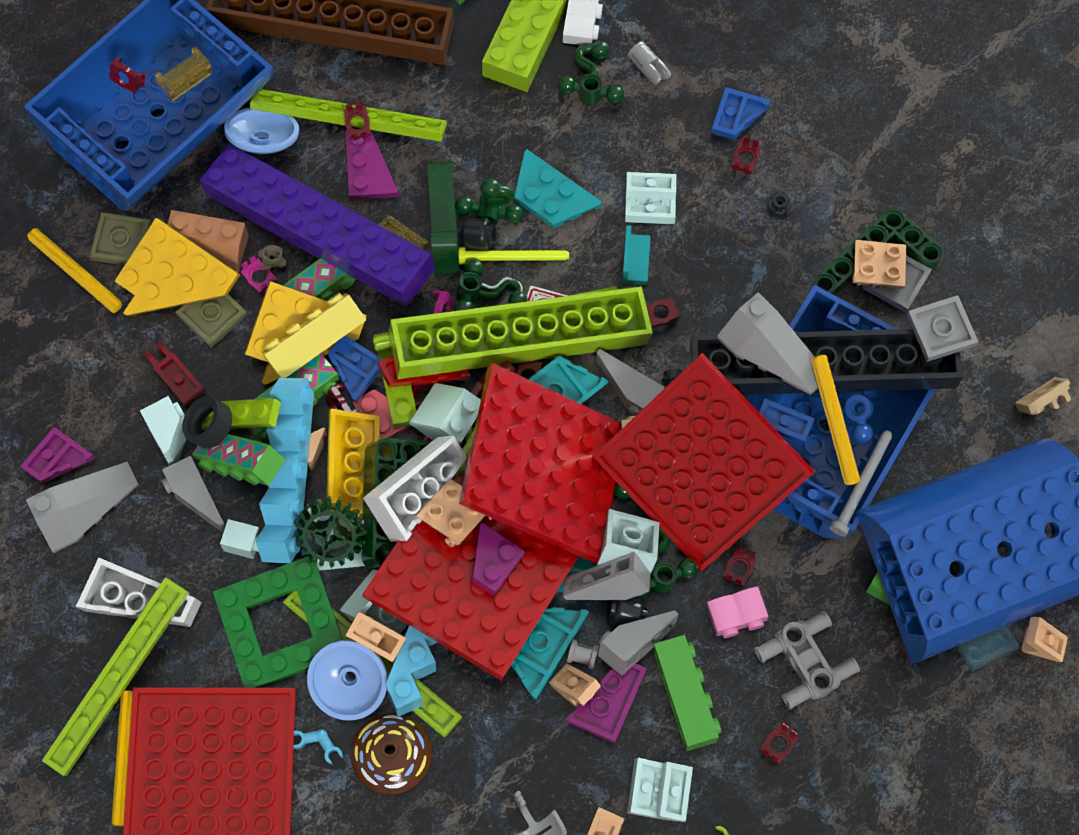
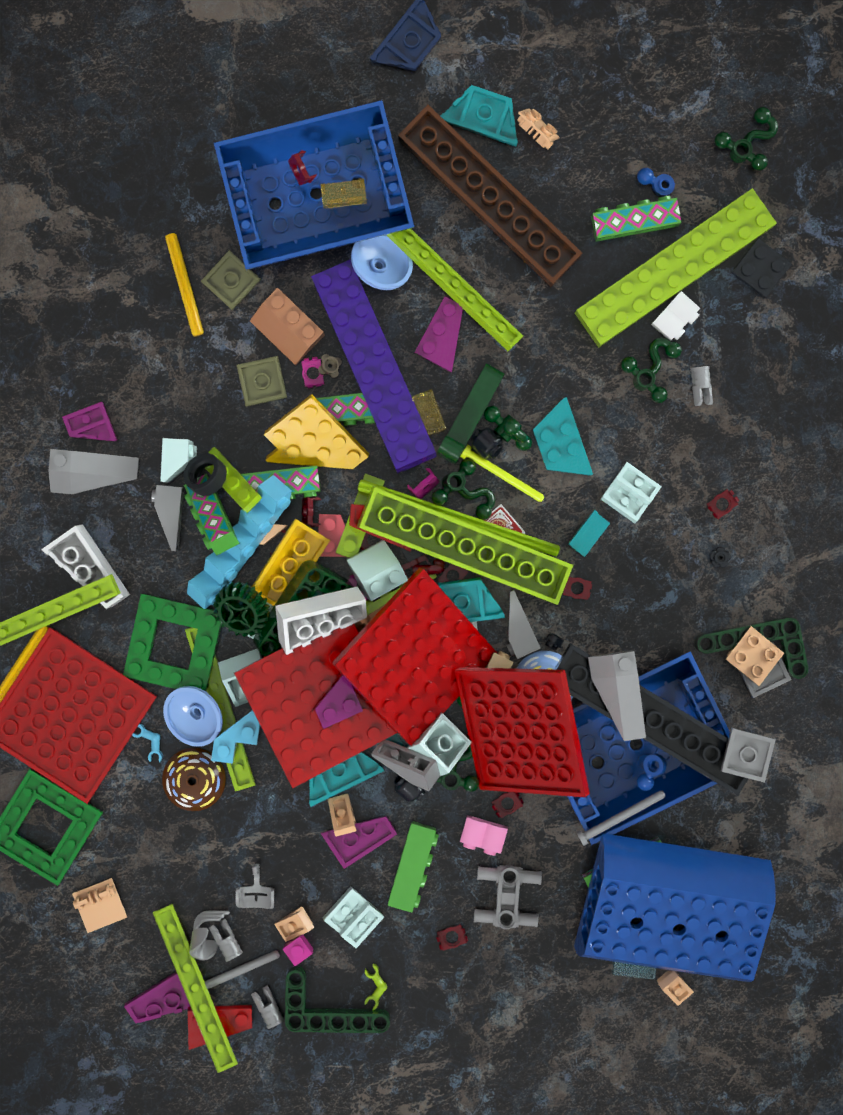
camera: 35 degrees right, 20 degrees up
yellow wing [115,218,240,316] -> none
dark red hinge [143,341,206,407] -> none
light aqua brick [220,519,261,559] -> none
light yellow brick [262,293,366,378] -> none
blue wing [328,336,383,403] -> none
dark red piece [344,102,371,140] -> none
light nougat slope [346,612,407,662] -> none
light nougat hinge [417,479,485,547] -> none
light grey bush [567,639,599,669] -> none
light grey slope [598,610,678,676] -> none
blue wing [711,87,771,140] -> none
blue plate [759,398,815,445] -> none
yellow axle [811,355,860,485] -> none
tan plate [1015,377,1071,415] -> none

